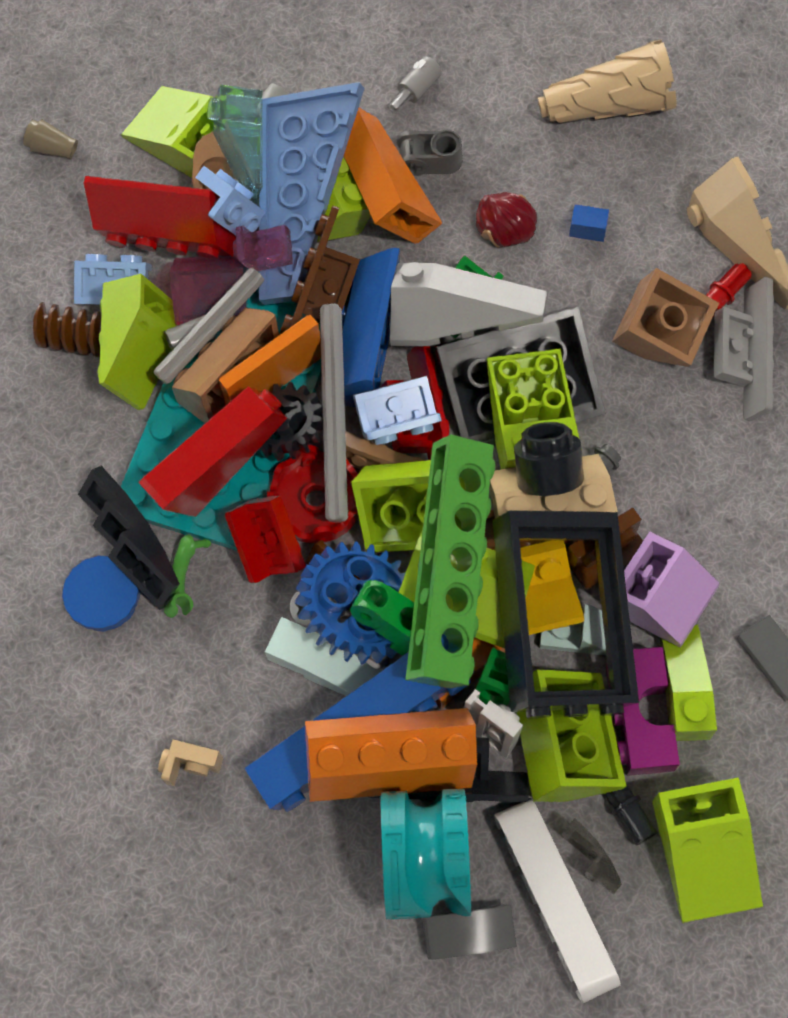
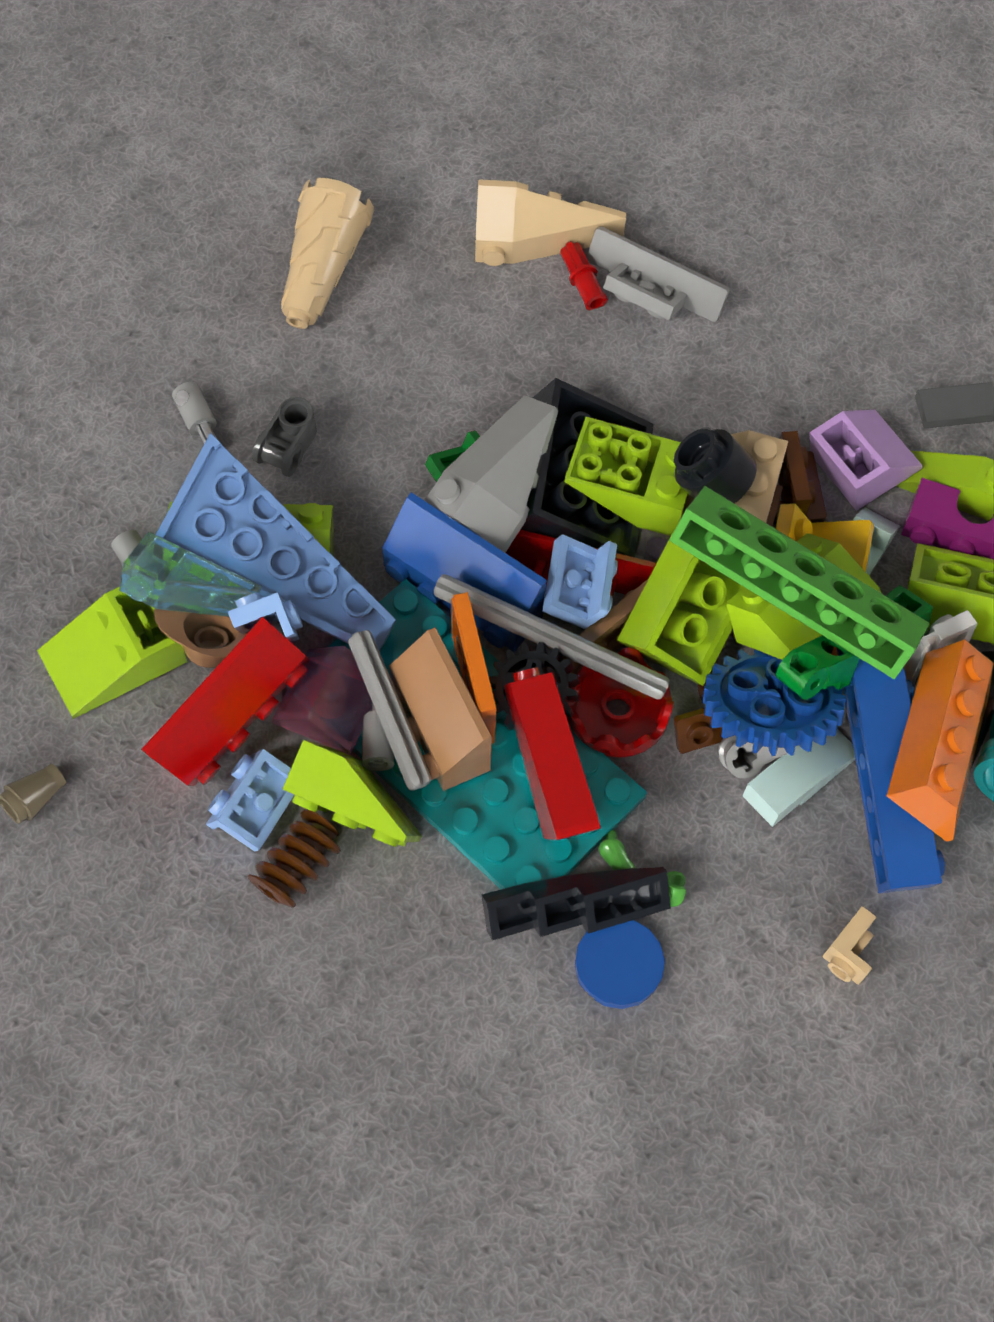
camera: 70 degrees left, 5 degrees down
red bracket [225,495,306,583] -> none
clear pink bracket [233,225,293,271] -> none
reddish brown bracket [279,205,360,335] -> none
orange slope [344,107,442,244] -> none
dark red hair [476,192,537,248] -> none
black door [492,510,639,719] -> none
blue slope [569,204,609,242] -> none
medium nougat slope [612,268,719,367] -> none

